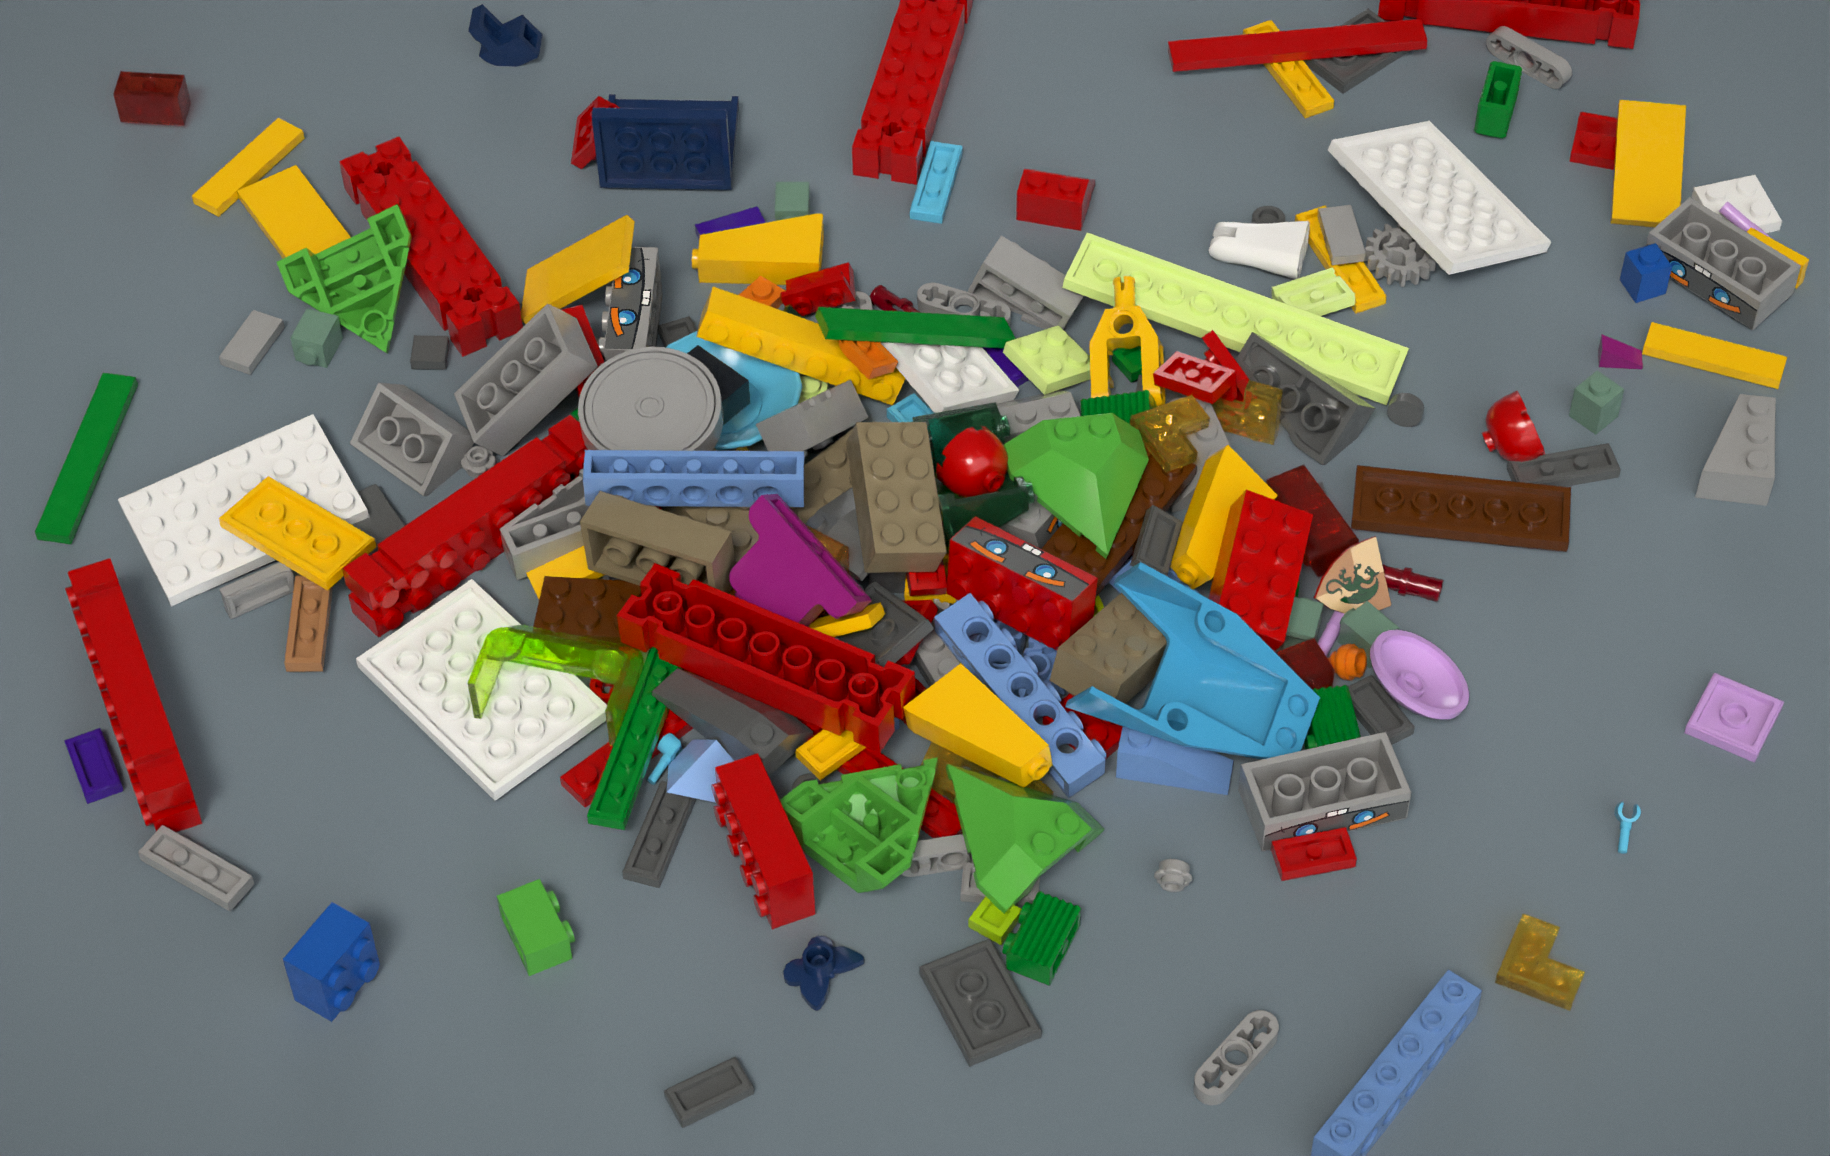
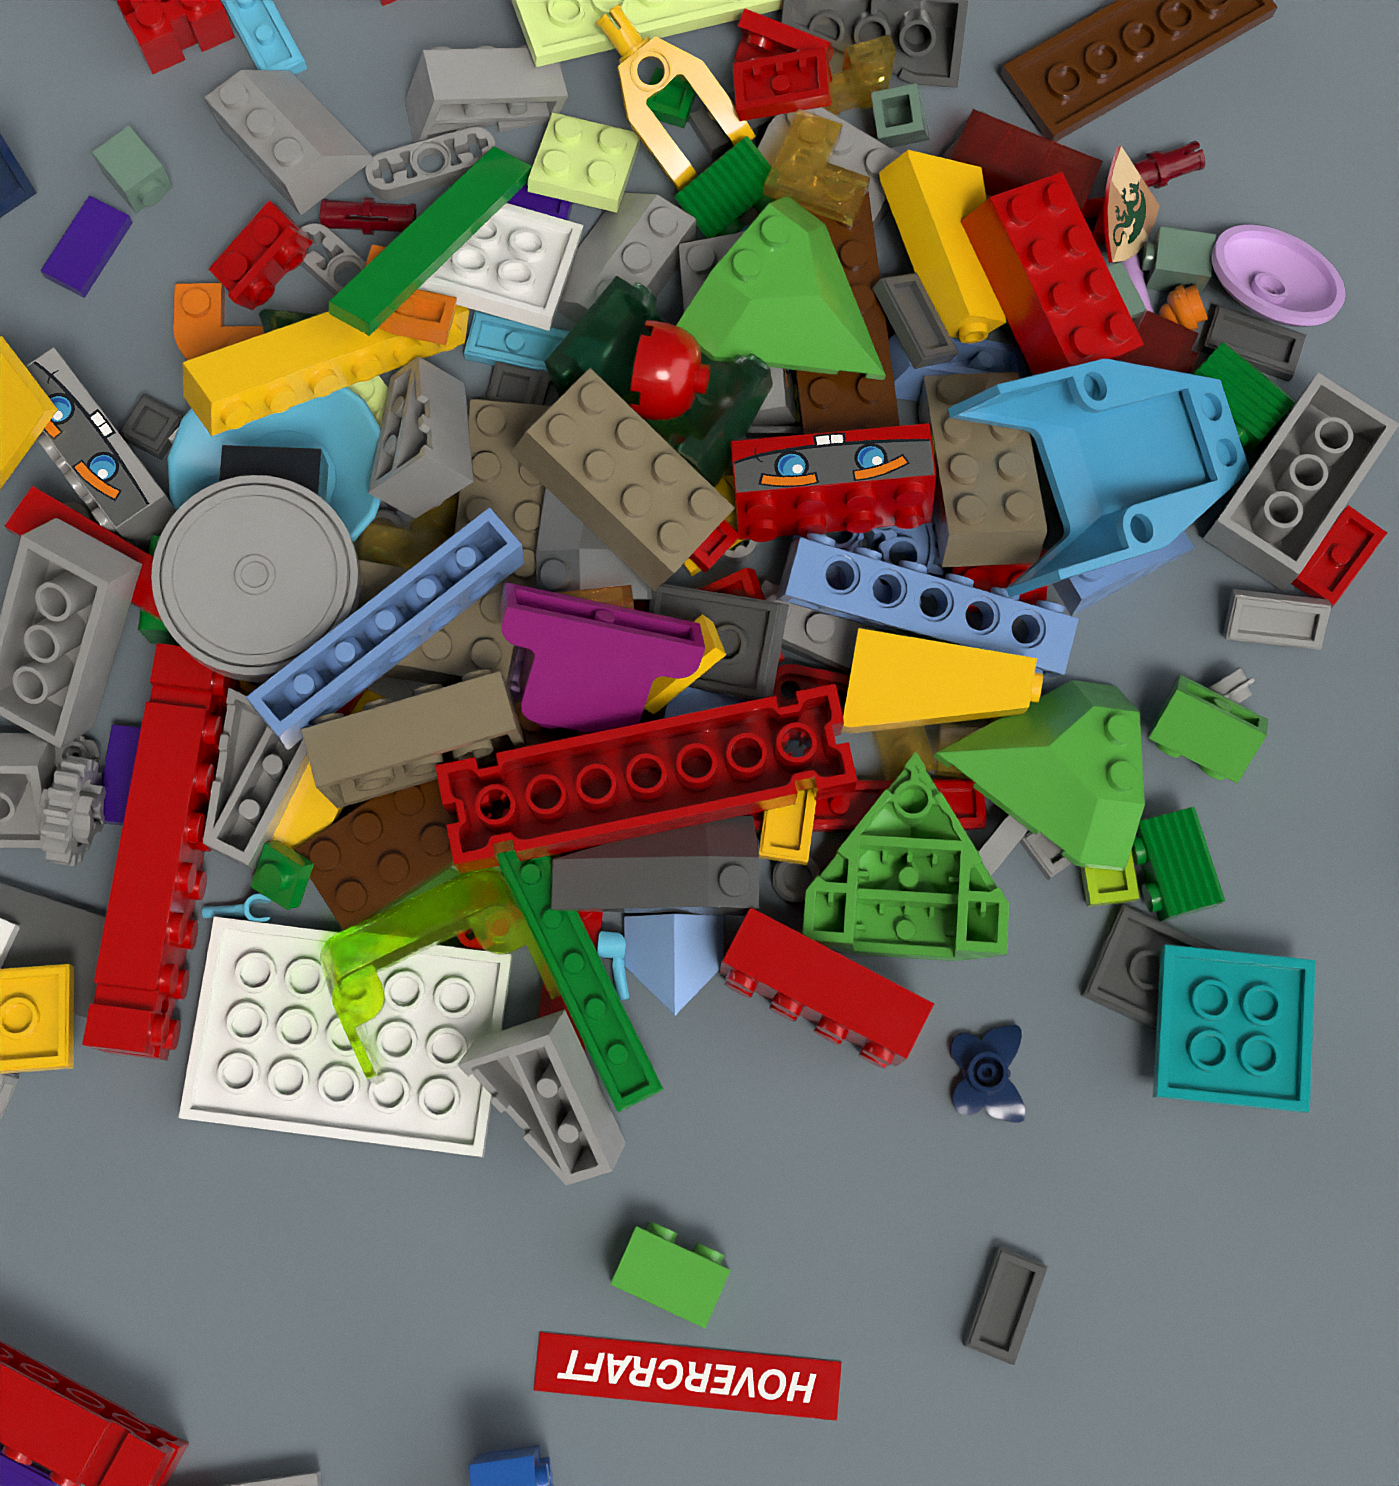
camera: 45 degrees left, 25 degrees up
medium nougat plate [284,576,333,672] -> none
dark grey tile [622,781,696,888] -> none
yellow slope [692,213,824,285] -> none
none -> light grey gear [38,756,106,867]
none -> medium azure hand [202,894,271,923]
none -> light grey slope [204,70,373,215]
none -> green plate [250,840,314,910]
none -> light grey wedge [457,1010,626,1186]
none -> red sticker [534,1332,842,1421]
none -> sand green brick [871,83,930,148]
none -> bright green brick [1149,674,1268,784]
none -> teal plate [1153,945,1316,1113]
none -> light grey tile [1223,589,1332,650]

